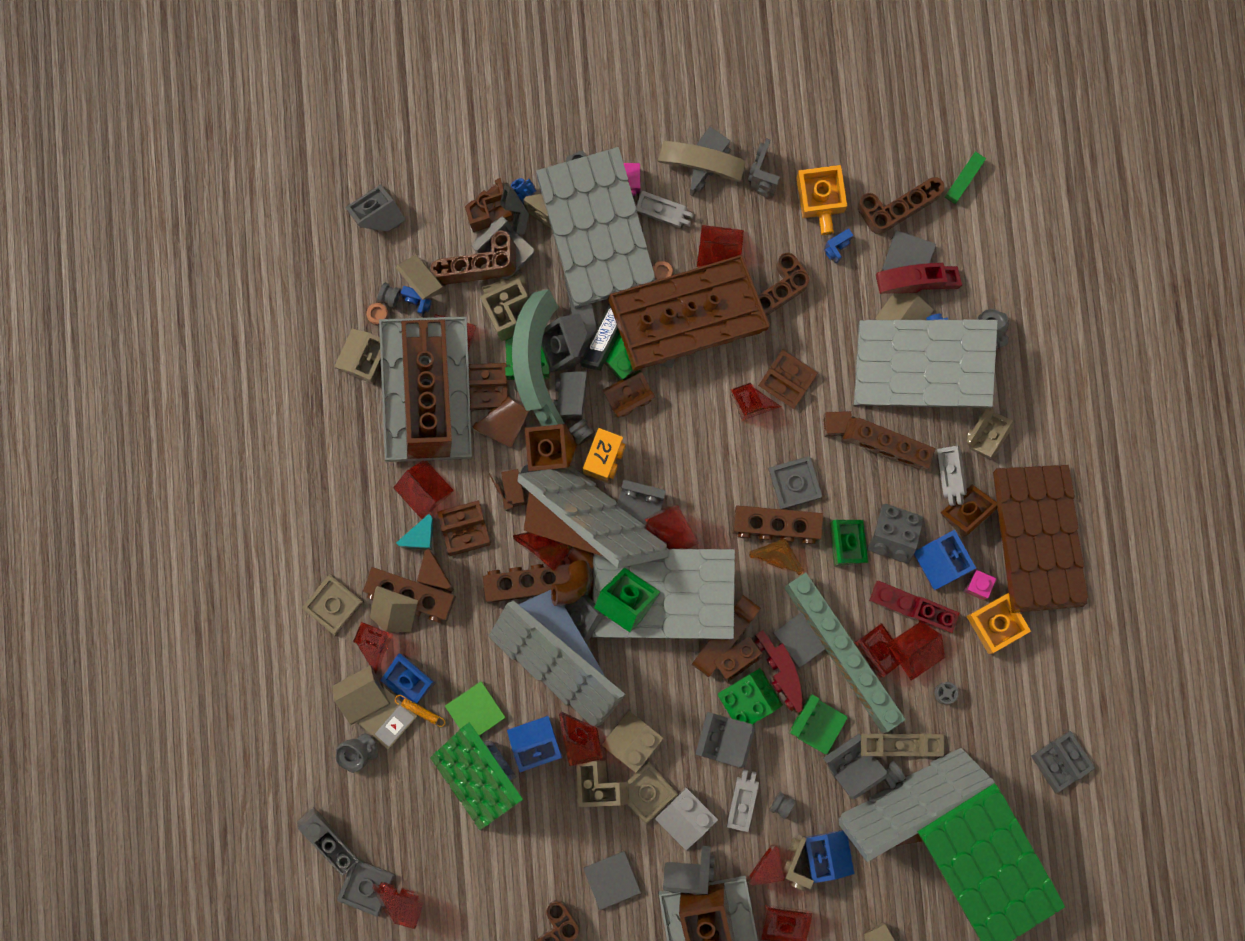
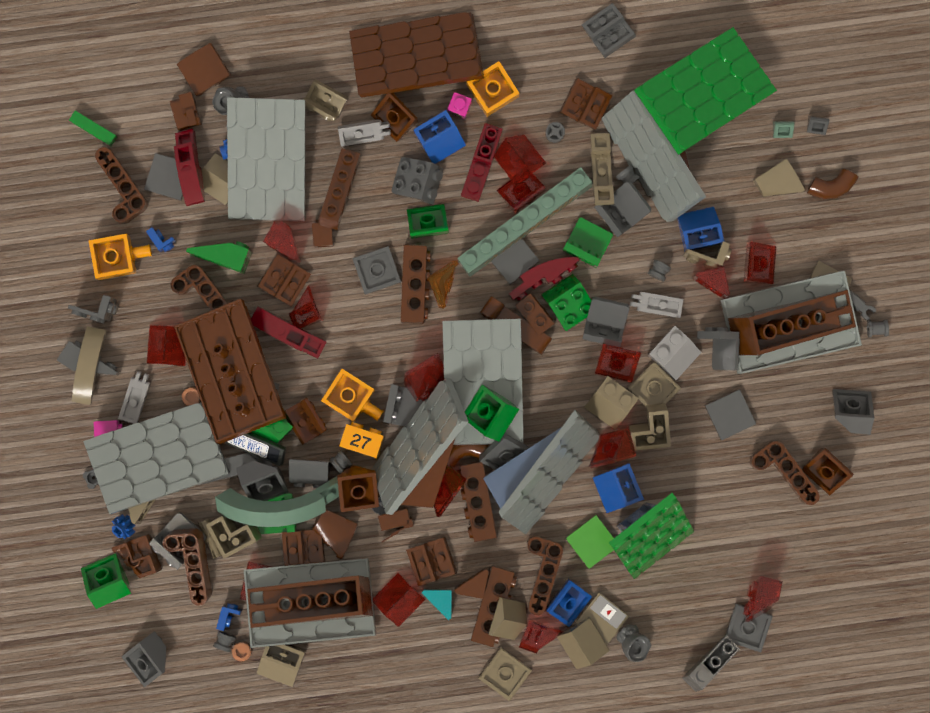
camera: 90 degrees left, 5 degrees up
light orange piece [395,695,445,727] -> none
dark tan slope [396,254,447,300] -> none
pearl dark grey slope [500,184,529,235] -> none
reddish brown cylinder [551,560,591,606] -> none
none -> green slope [81,553,131,609]
none -> reddish brown piece [170,92,202,131]
none -> reddish brown slope [177,43,231,96]
none -> green slope [186,241,252,274]
none -> dark red slope [251,306,326,359]
none -> clear red slope [263,221,301,264]
none -> light orange brick [321,369,384,422]
none -> reddish brown beam [527,536,563,615]
none -> reddish brown slope [559,78,612,130]
none -> clear red slope [595,343,641,383]

